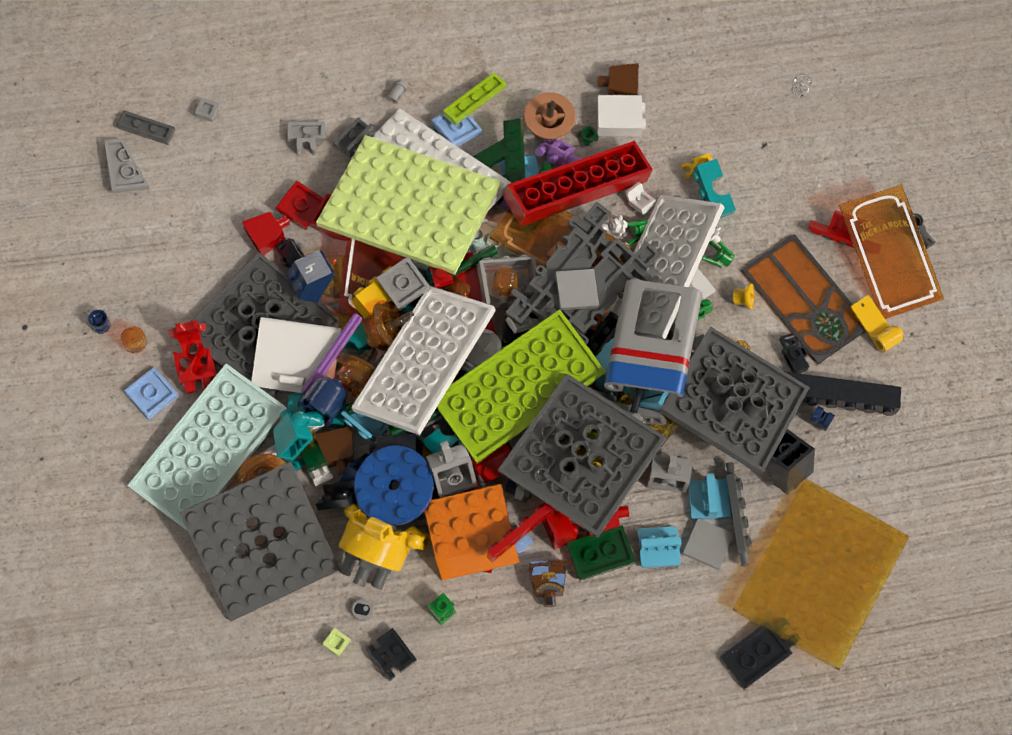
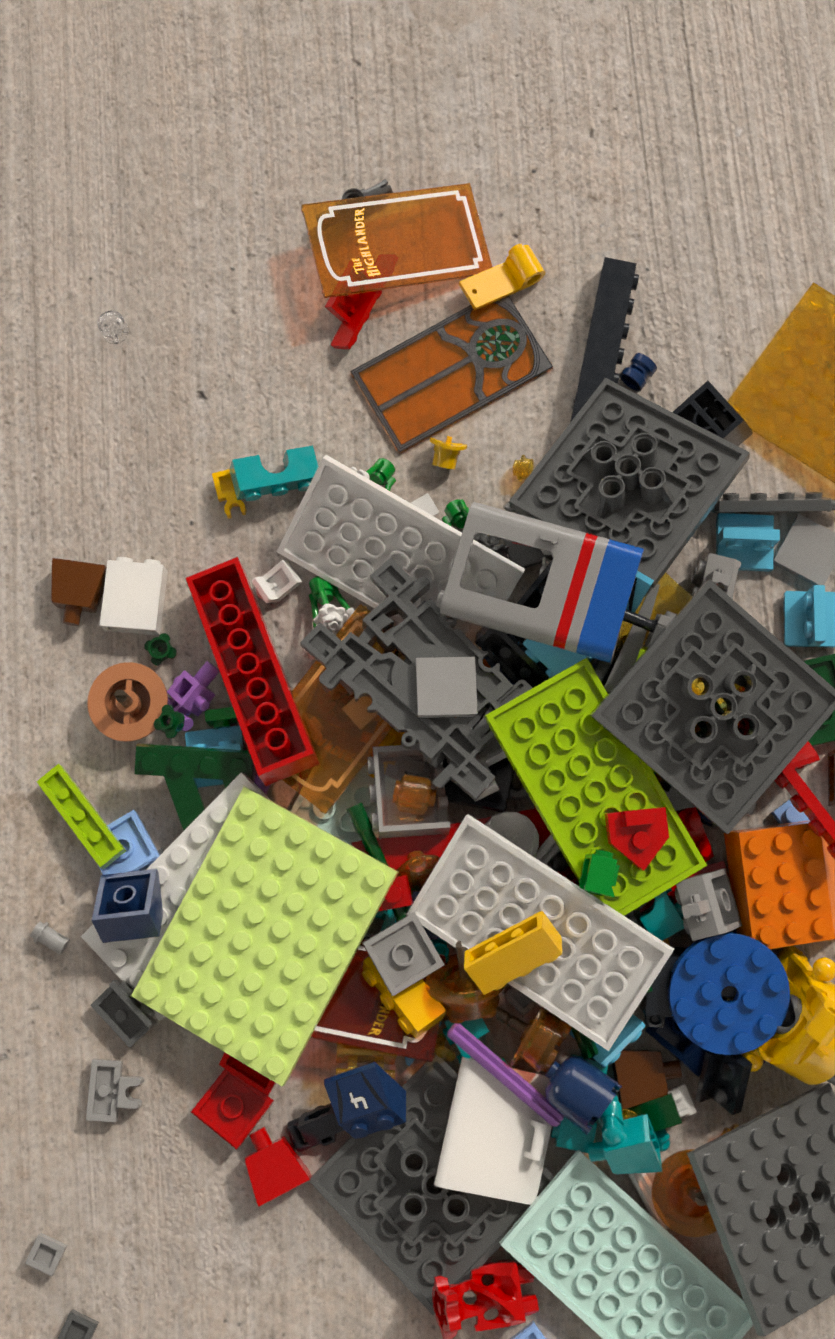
camera: 80 degrees left, 10 degrees up
black piece [779,334,810,373] -> none
none -> dark blue slope [91,869,163,943]
none -> dark green plate [154,704,185,739]
none -> yellow brick [464,911,562,995]
none -> green window [579,849,620,897]
none -> red plate [605,807,669,871]

